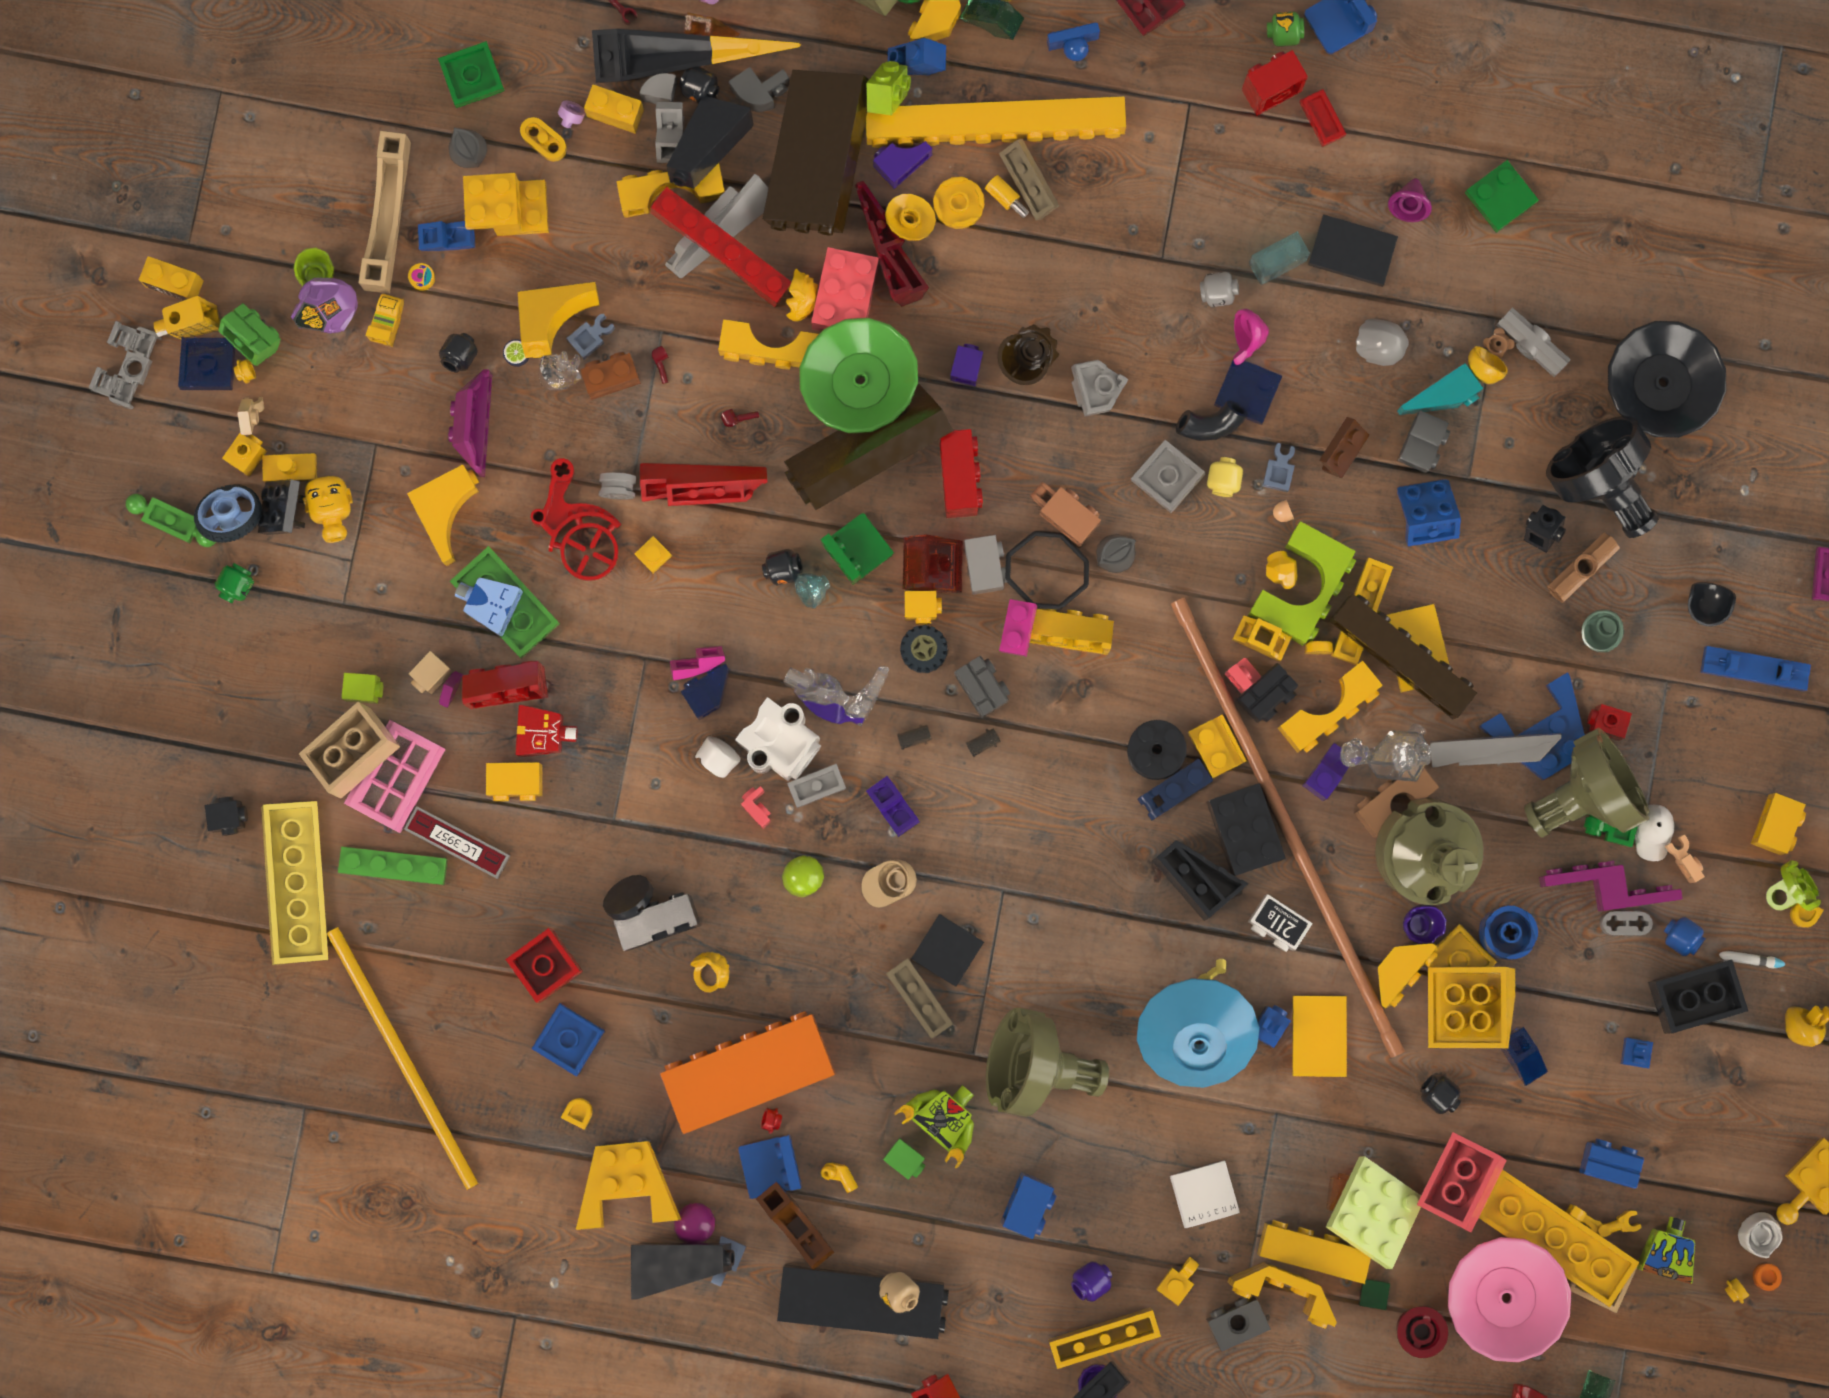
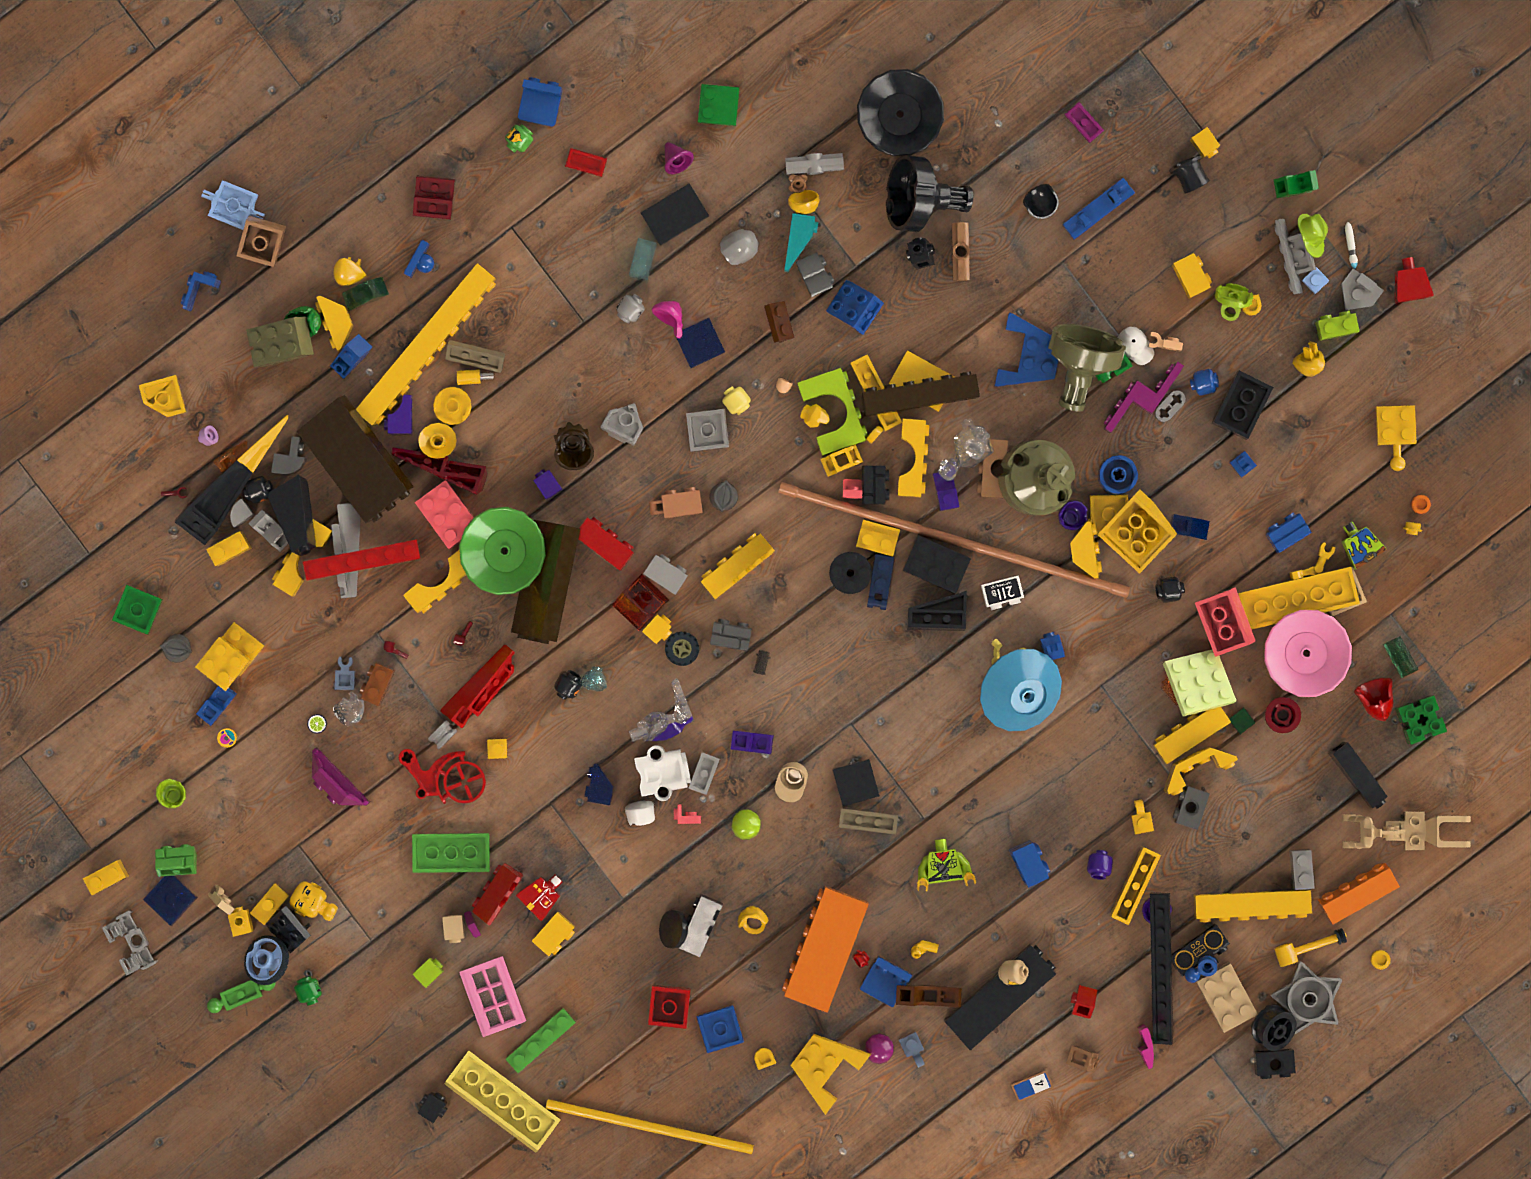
camera: 50 degrees left, 5 degrees up
yellow torso [154,296,220,340] -> none
yellow plate [234,359,256,384] -> none
medium lavender helmet [291,278,358,334] -> none
tan brick [299,702,401,798] -> none
tan arch [359,131,411,294] -> none
yellow leg [366,293,404,347] -> none
tile [404,806,510,879] -> none
yellow arch [407,465,479,566] -> none
black head [439,333,478,373] -> none
light blue torso [455,578,523,637] -> none
yellow arch [518,282,600,358] -> none
yellow plate [520,117,567,162] -> none
lavender tile [558,101,586,128] -> none
black slope [631,1243,735,1300] -> none
dark pink slope [670,646,725,680] -> none
yellow hair [786,269,818,321] -> none
green bracket [820,513,894,585] -> none
lime brick [867,61,911,115] -> none
bright green brick [883,1138,926,1180] -> none
clear smoke pin [897,724,932,750] -> none
olive piece [986,1008,1109,1117] -> none
dark pink plate [999,599,1037,657] -> none
black piece [1005,531,1089,610] -> none
white slope [1170,1161,1240,1228] -> none
black cylinder [1176,400,1248,441] -> none
red brick [1242,50,1308,116] -> none
sand blue plate [1262,443,1295,492] -> none
yellow tile [1292,996,1347,1077] -> none
light grey wedge [1430,733,1562,767] -> none
sand green piece [1581,609,1624,652] -> none
red brick [1587,704,1632,741] -> none
white piece [1719,951,1785,968] -> none
white hair [1738,1212,1782,1258] -> none

